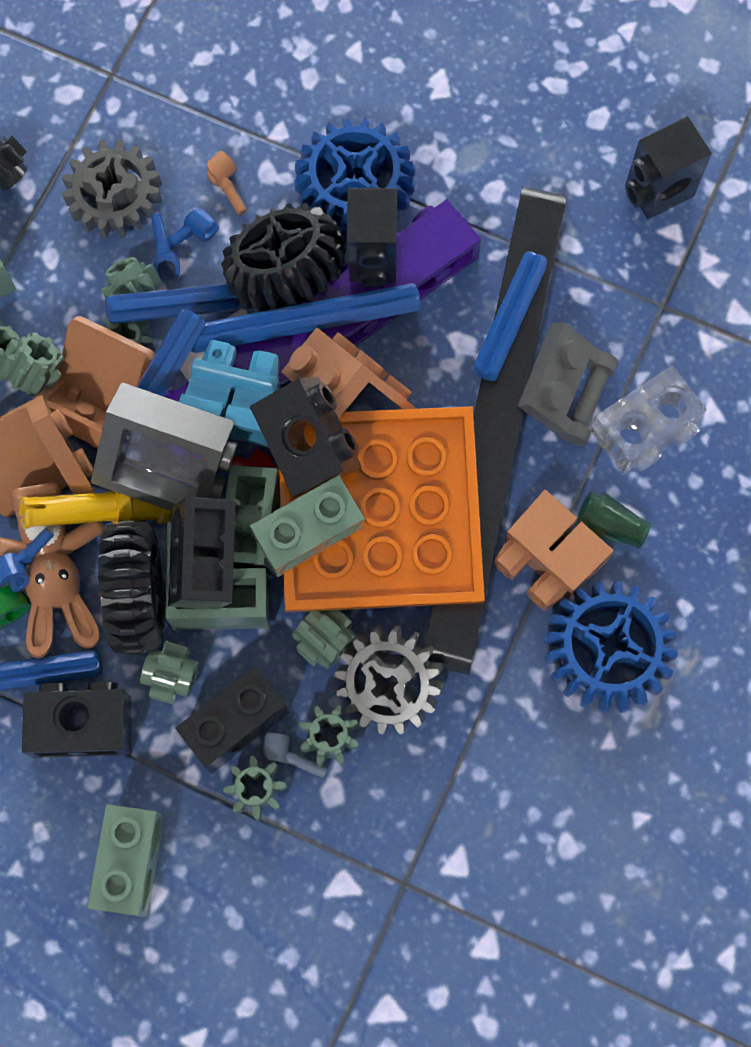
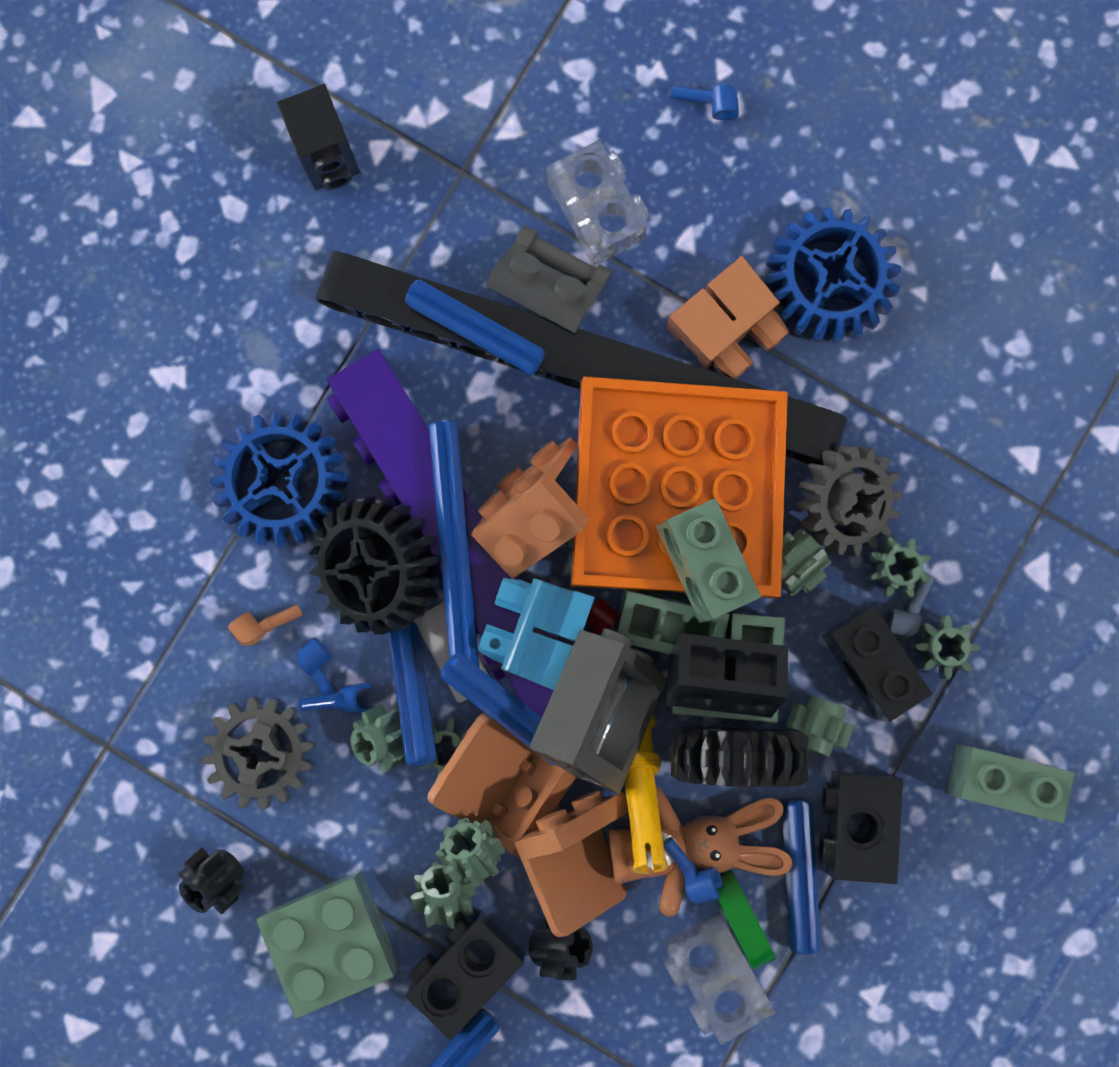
camera: 85 degrees left, 10 degrees up
black brick [249,377,362,497] -> none
black brick [347,188,397,288] -> none
clear green cone [575,491,651,549] -> none

